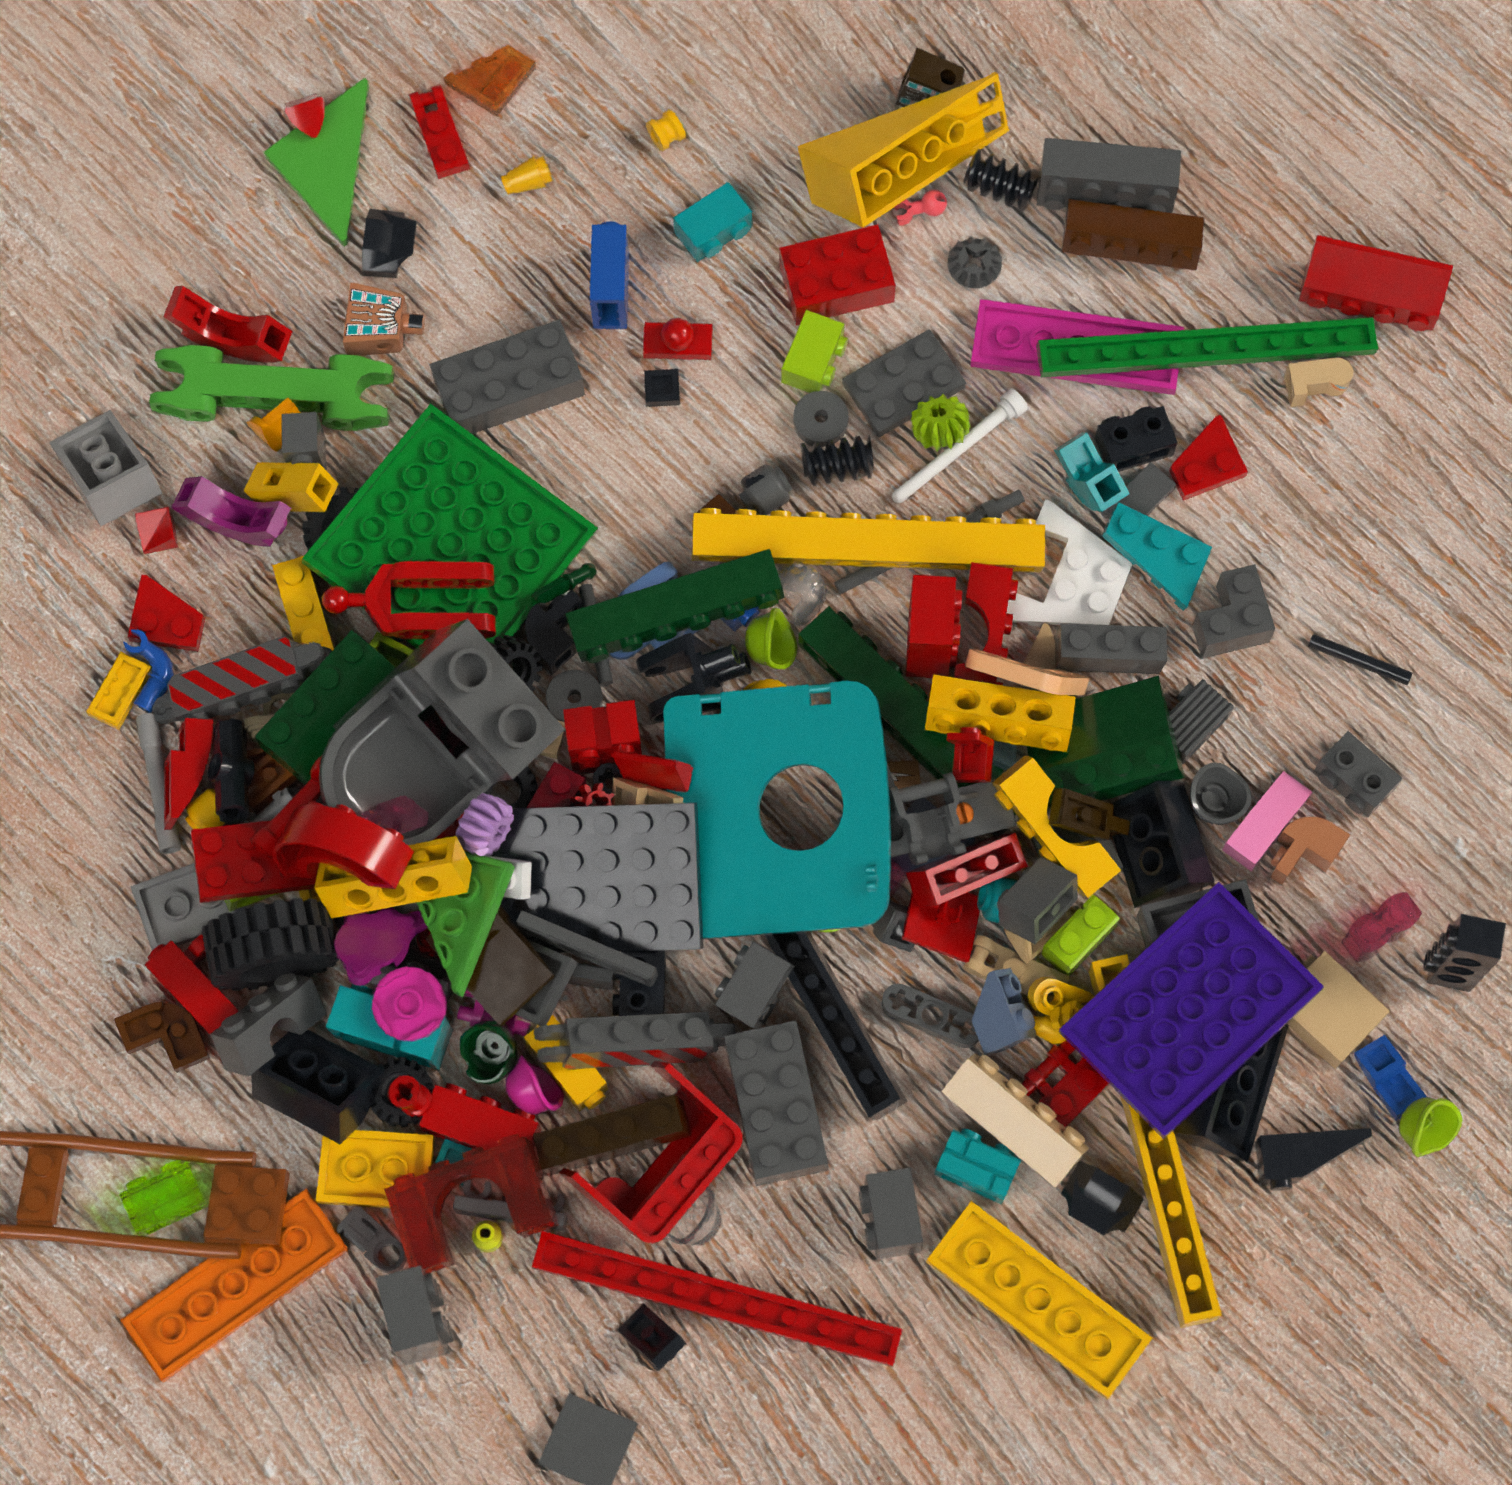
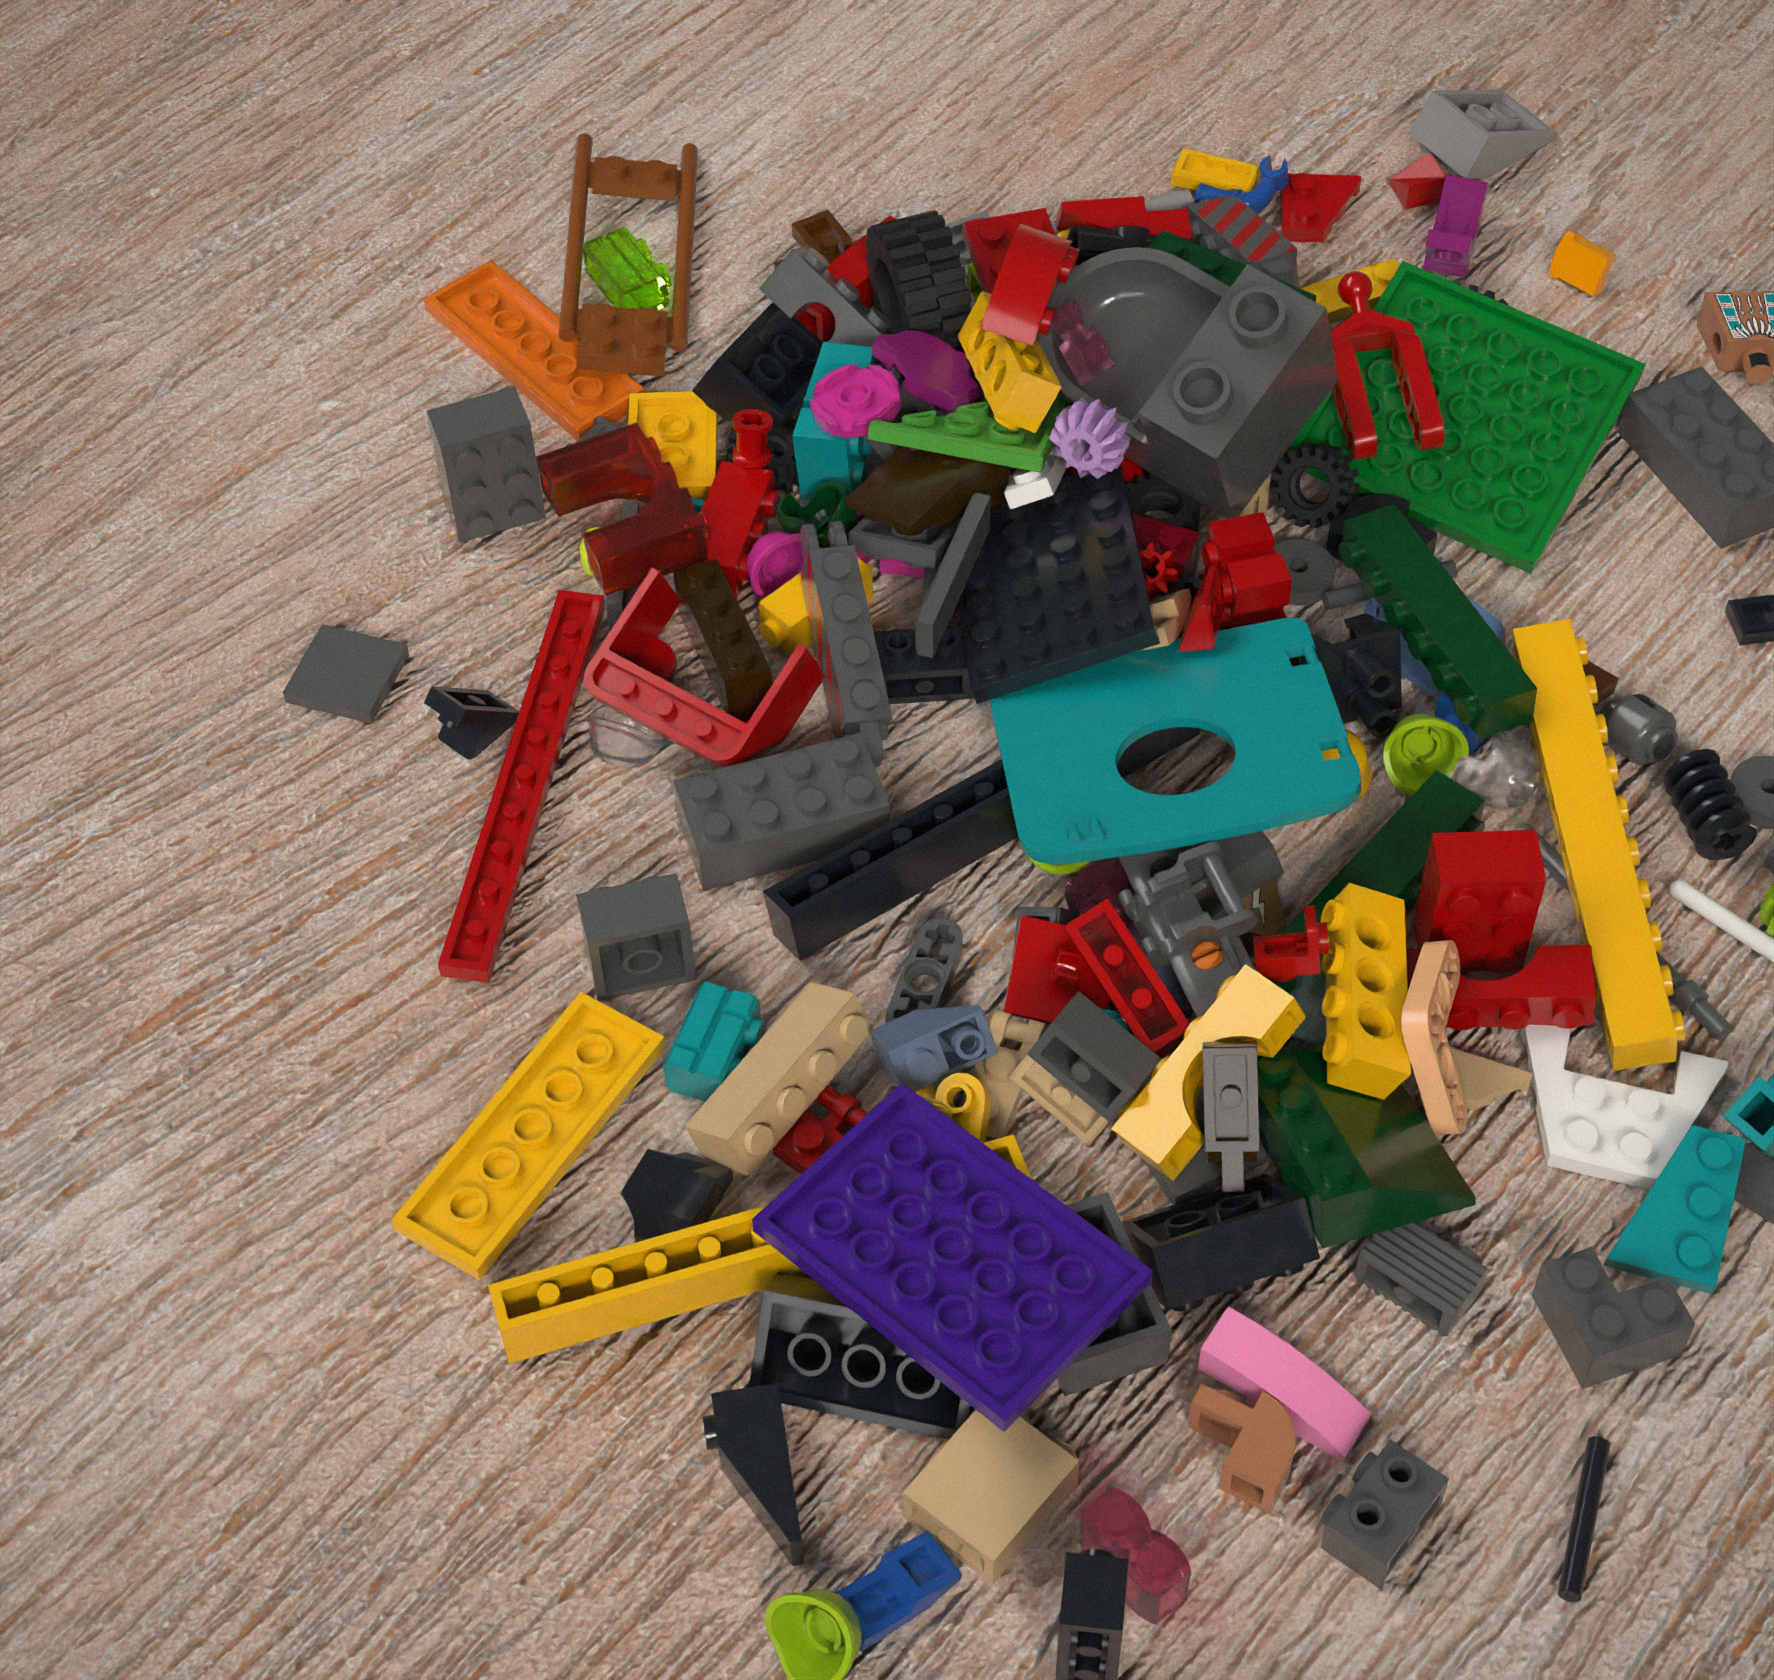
camera: 85 degrees right, 20 degrees down
bright green piece [149,345,394,431] -> none
red arch [163,285,293,363] -> none
yellow brick [243,462,339,512] -> none
dark grey brick [282,412,327,471] -> none
dark green piece [532,563,597,603] -> none
dark grey brick [715,941,794,1029] -> none
lime brick [1041,894,1120,976] -> none
dark grey brick [1054,623,1167,674] -> none
dark grey helmet [1190,763,1251,825] -> none

